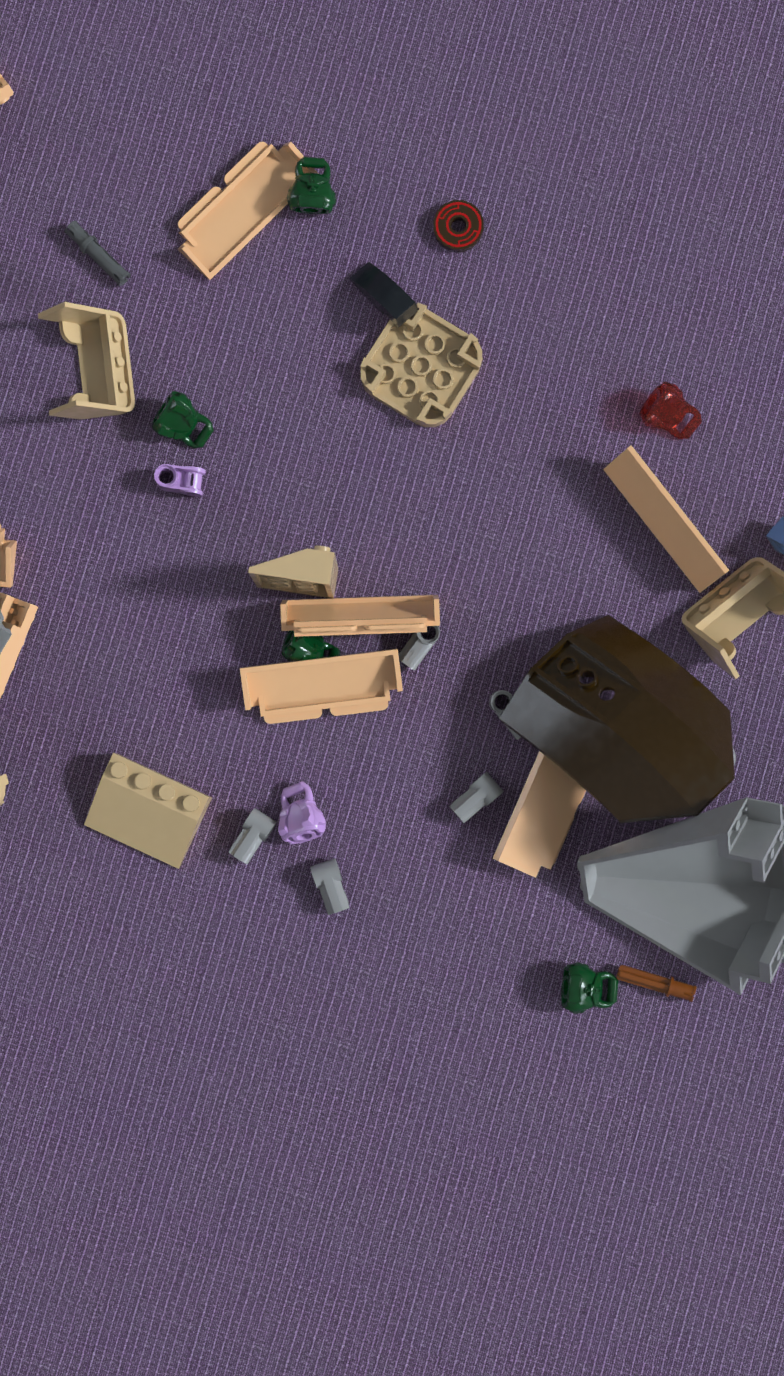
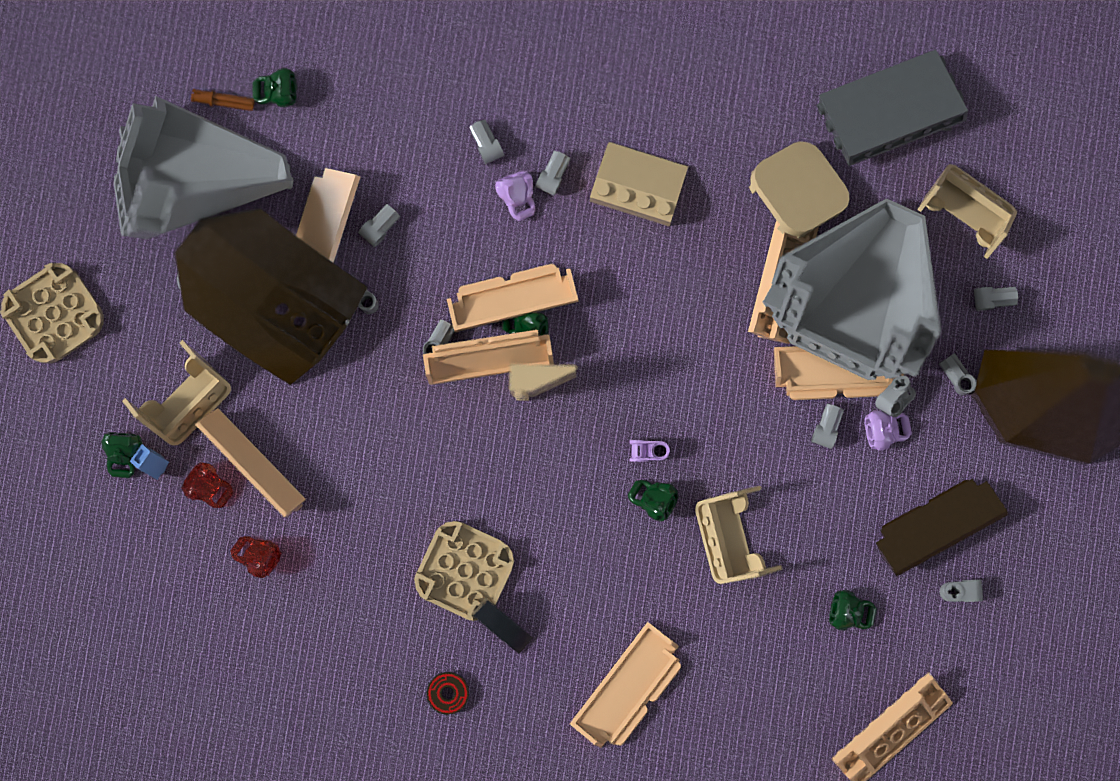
camera: 175 degrees right, 0 degrees up
dark grey pin [64,221,131,286] -> none
dark green piece [287,157,336,214] -> none
none -> clear red piece [181,462,233,509]

